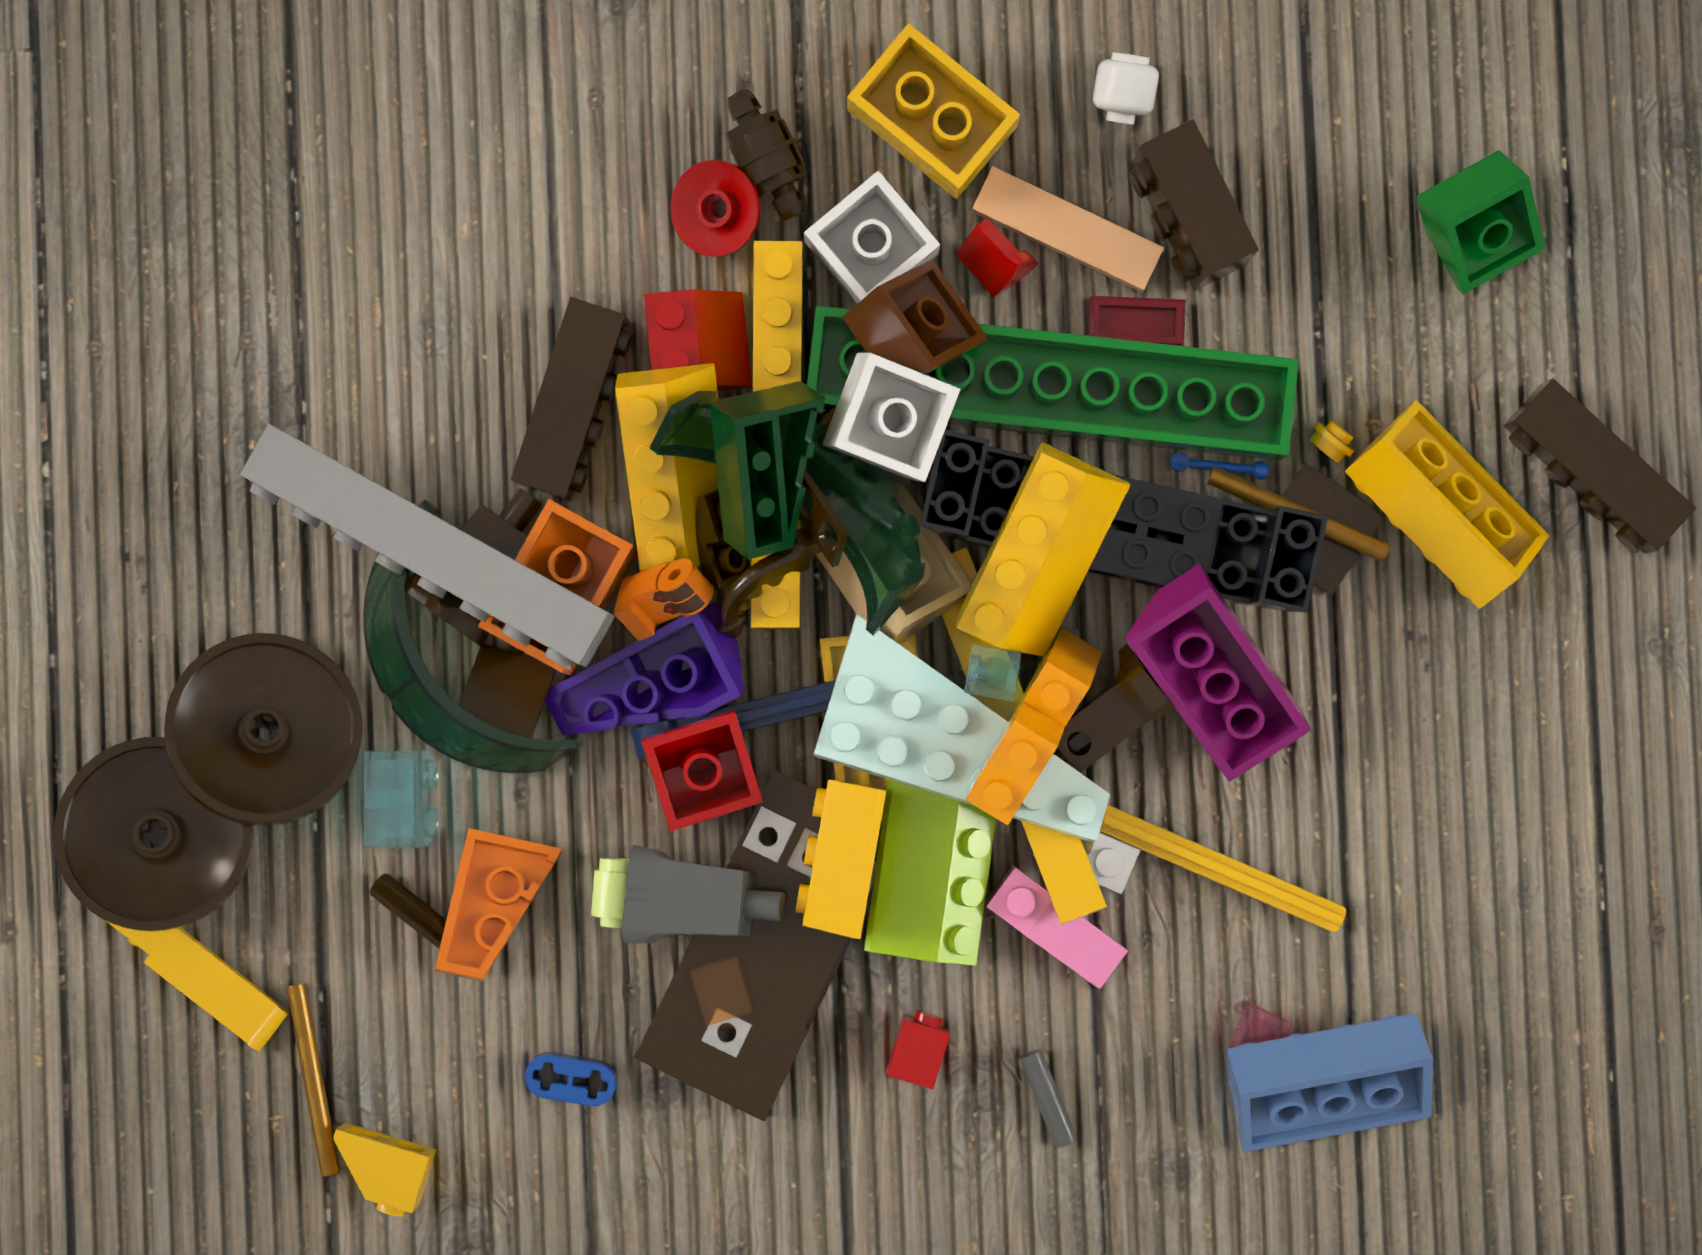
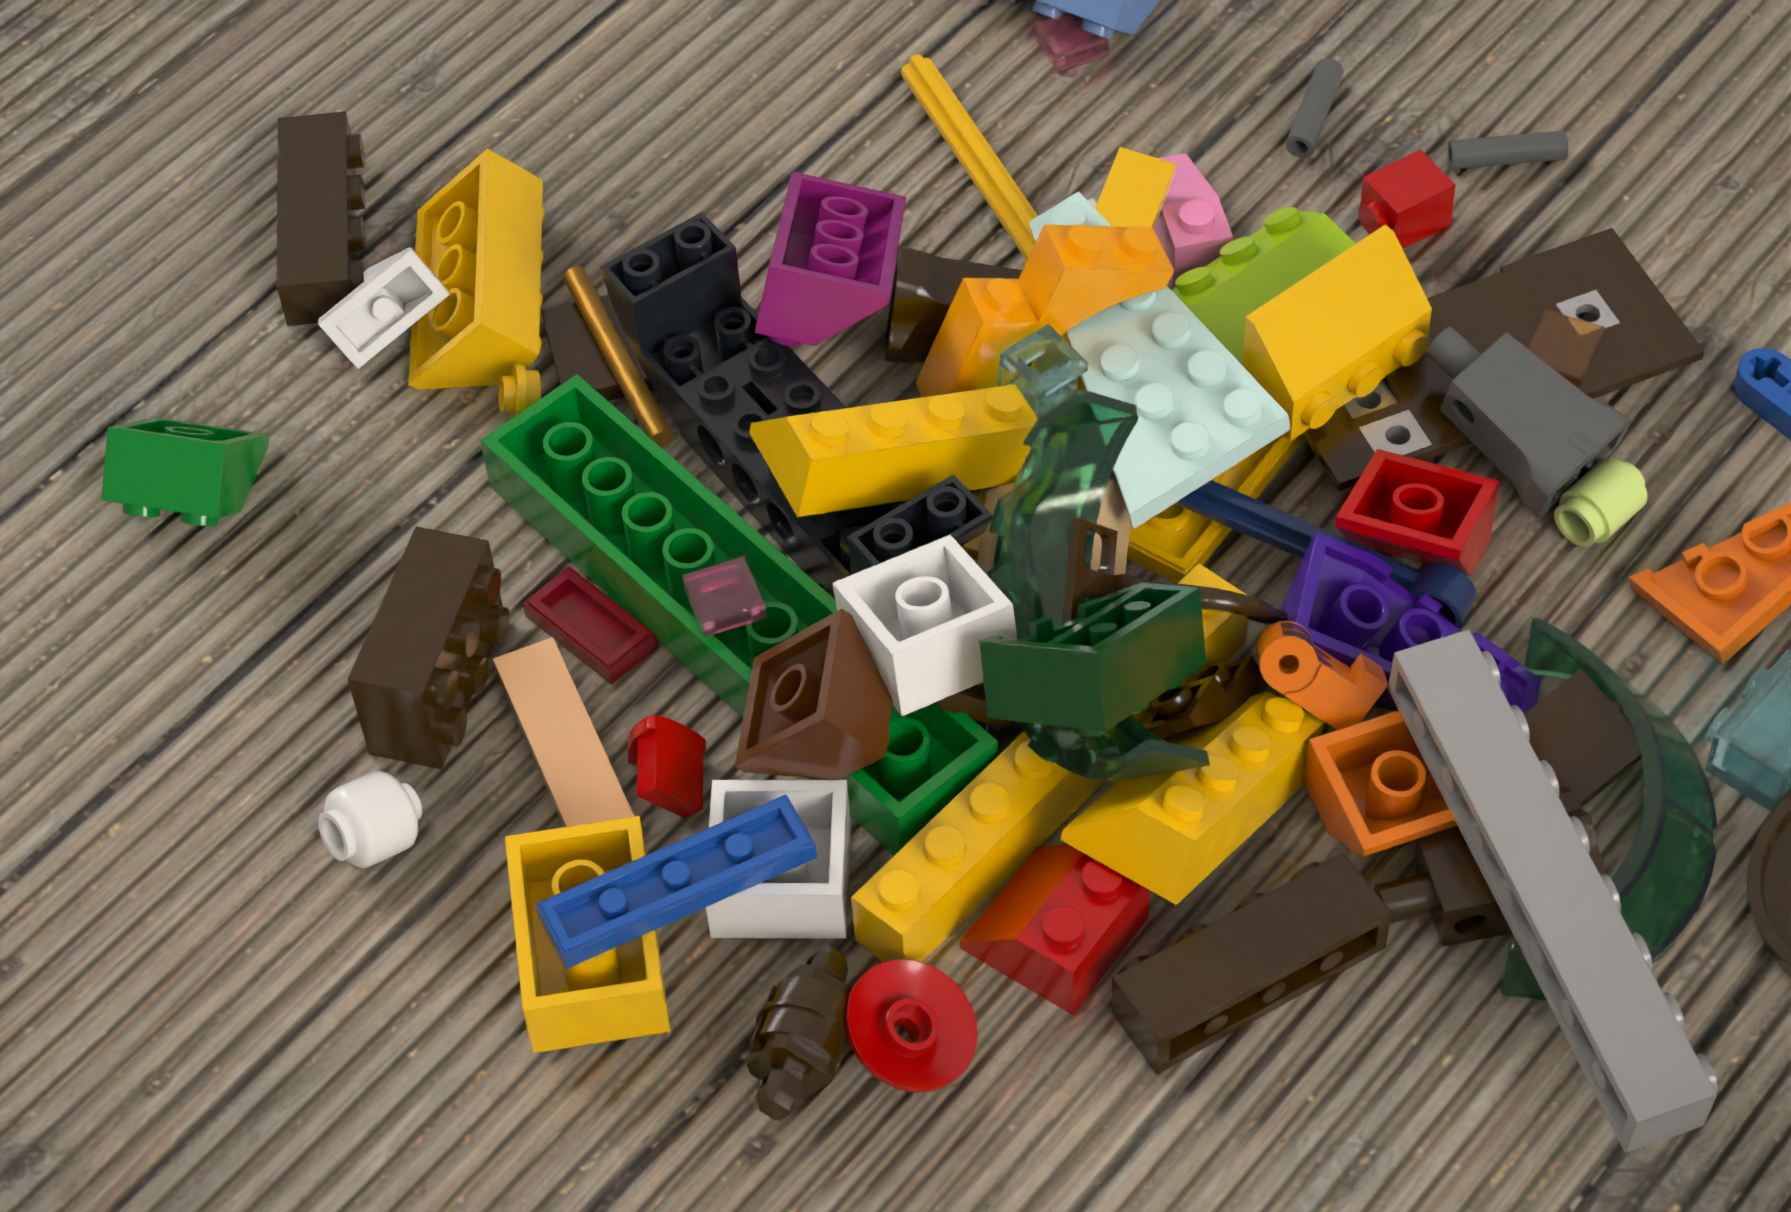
camera: 135 degrees left, 35 degrees down
none -> white slope [318,247,450,369]
none -> blue tile [536,794,817,969]
none -> clear pink tile [682,556,766,637]
none -> dark grey piece [1447,130,1568,170]

